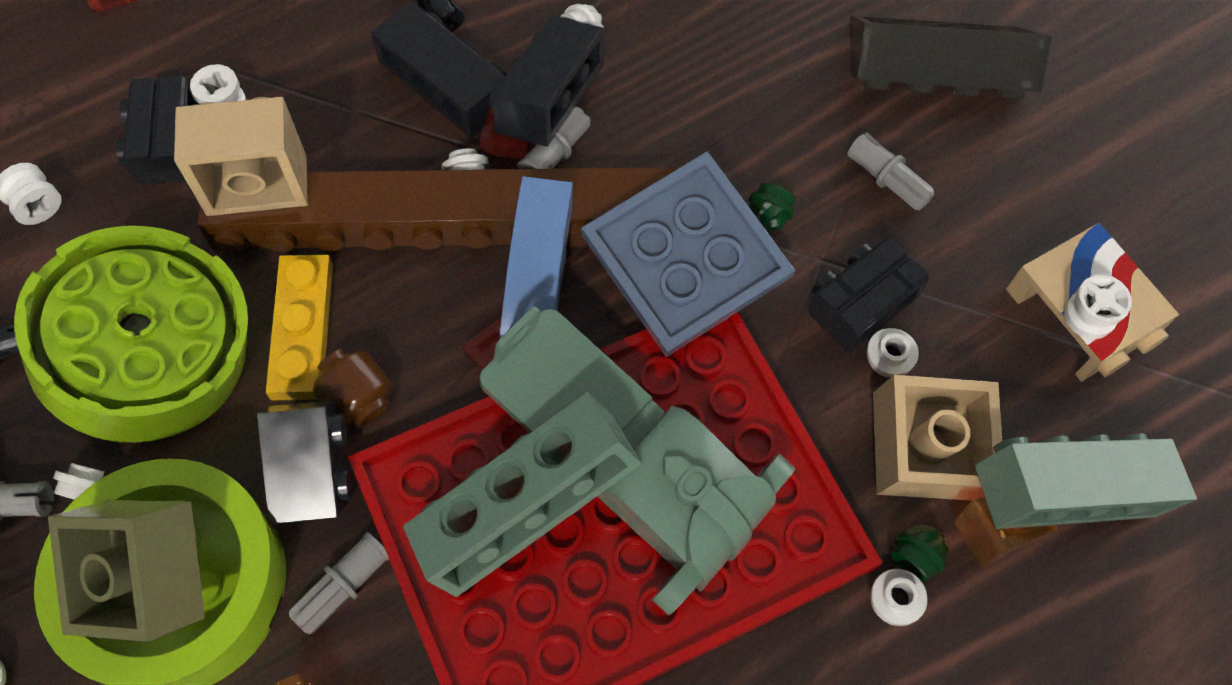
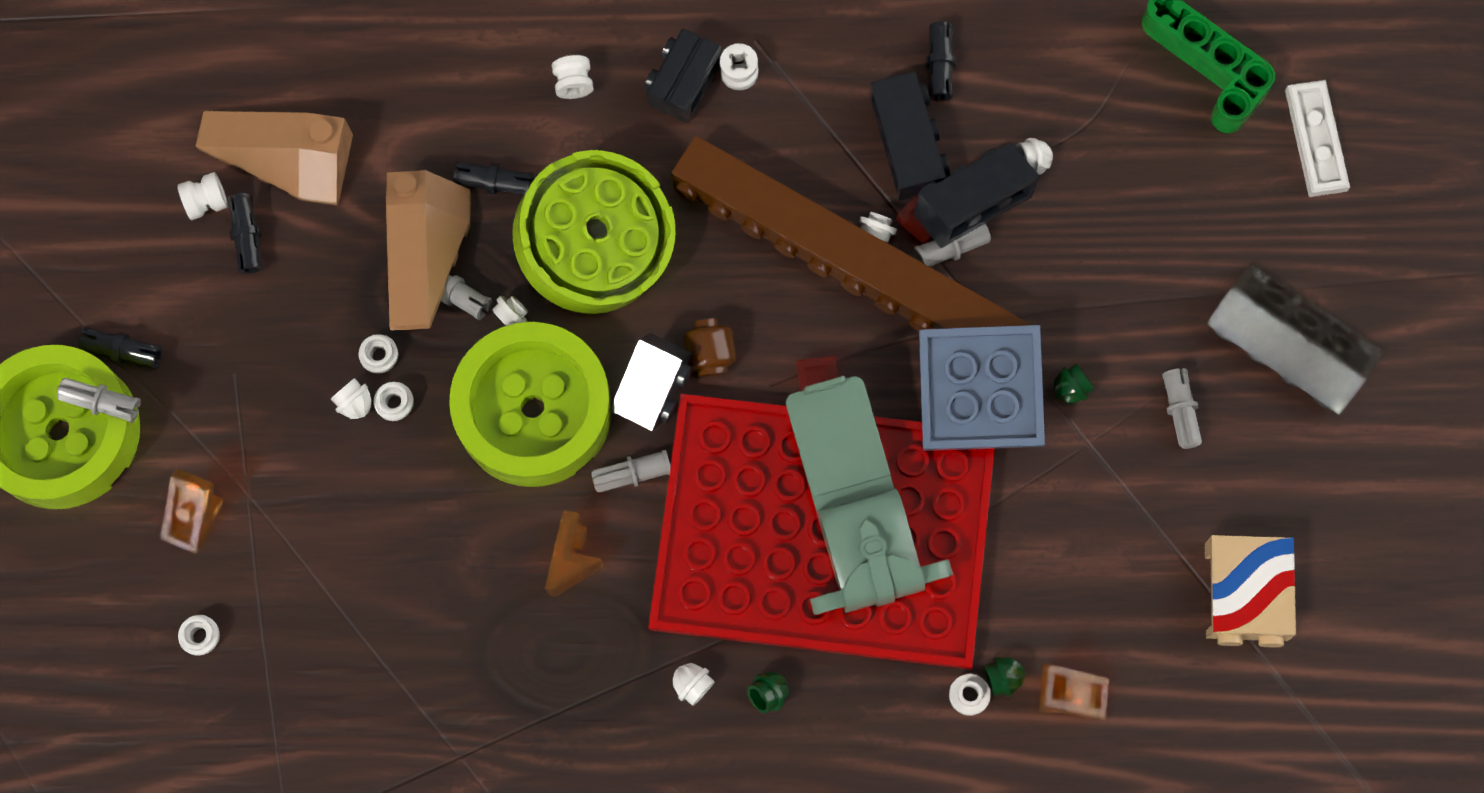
camera: 40 degrees right, 10 degrees up
olive brick [48,500,205,642] -> none
tan brick [174,97,308,216] -> none
yellow plate [266,255,333,400] -> none
sand green brick [403,391,642,597] -> none
medium blue slope [500,176,573,338] -> none
black brick [808,237,930,352] -> none
white plate [866,328,919,378] -> none
tan brick [873,375,1003,501] -> none
sand green brick [975,433,1197,529] -> none
white wheel [1064,274,1132,339] -> none

